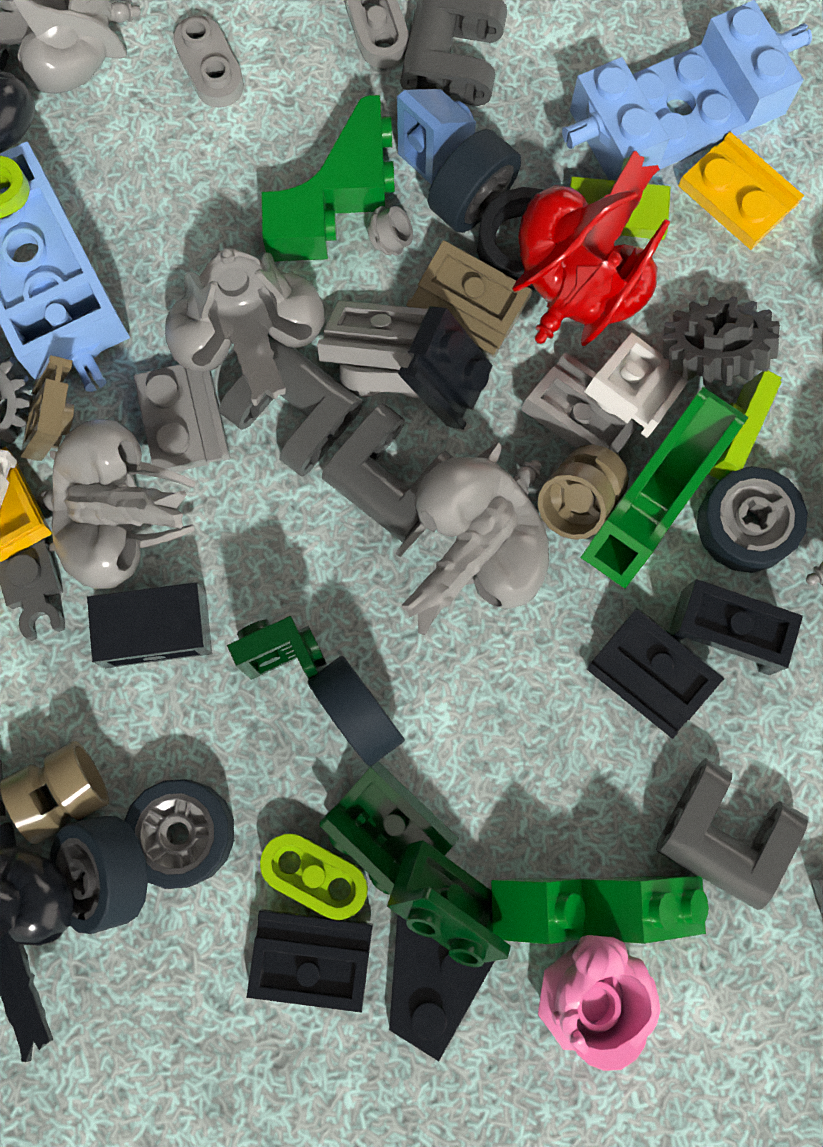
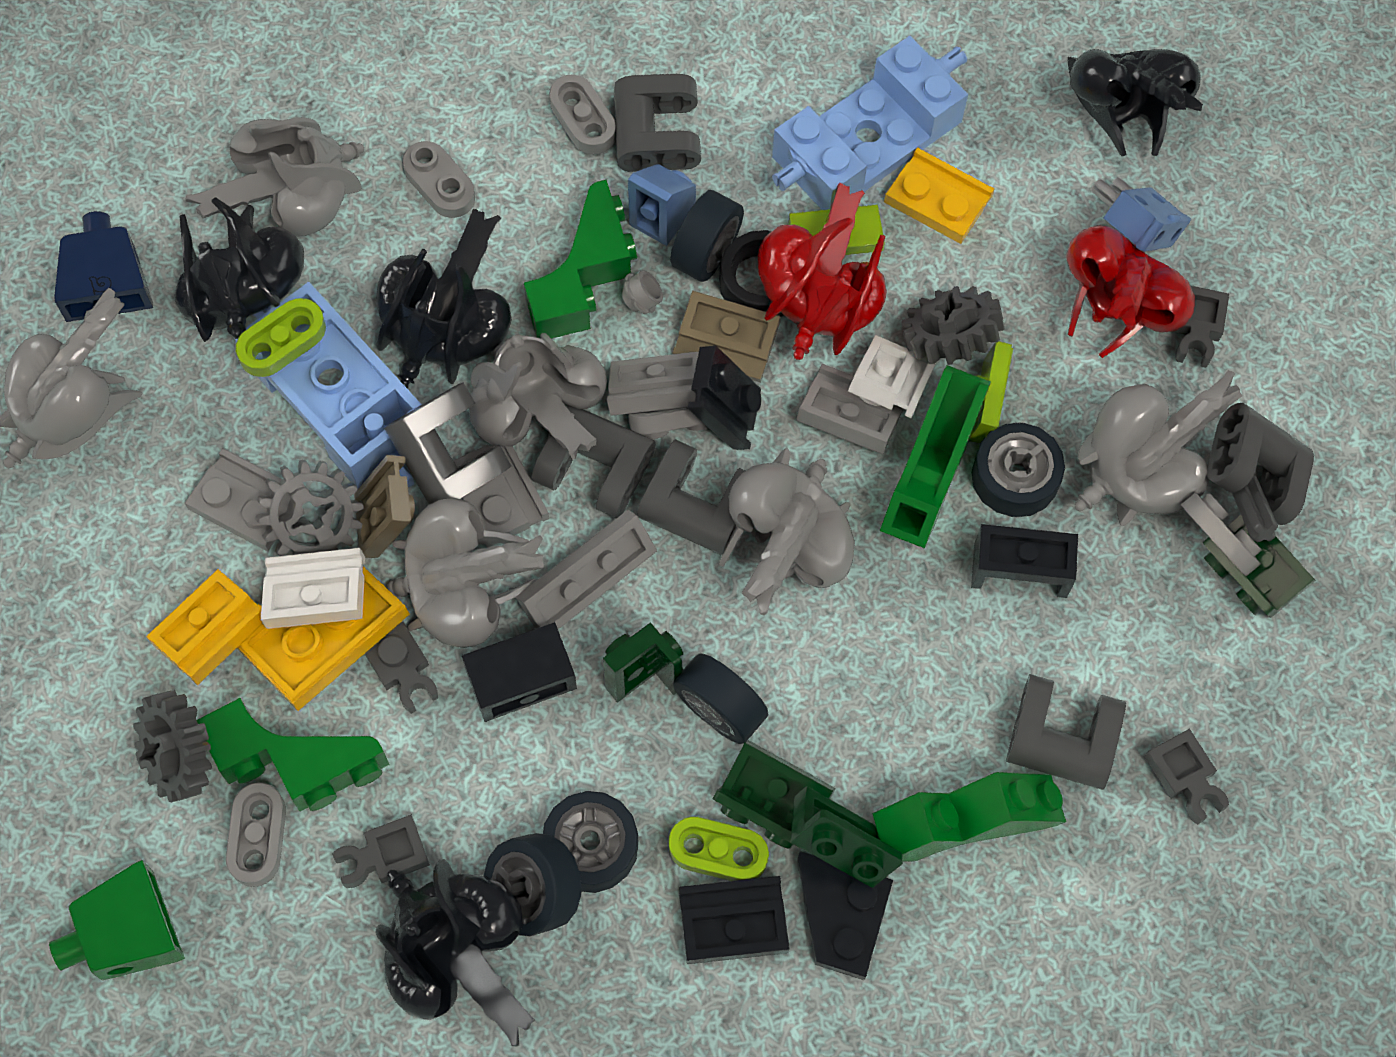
camera: 15 degrees left, 10 degrees down
dark tan wheel [0,741,109,844] -> none
dark tan wheel [537,444,629,540] -> none
bright pink piece [538,935,661,1071] -> none
black plate [586,607,725,739] -> none
none -> black hair [376,209,512,389]
none -> dark grey connector [384,382,512,504]
none -> light grey plate [515,510,657,629]

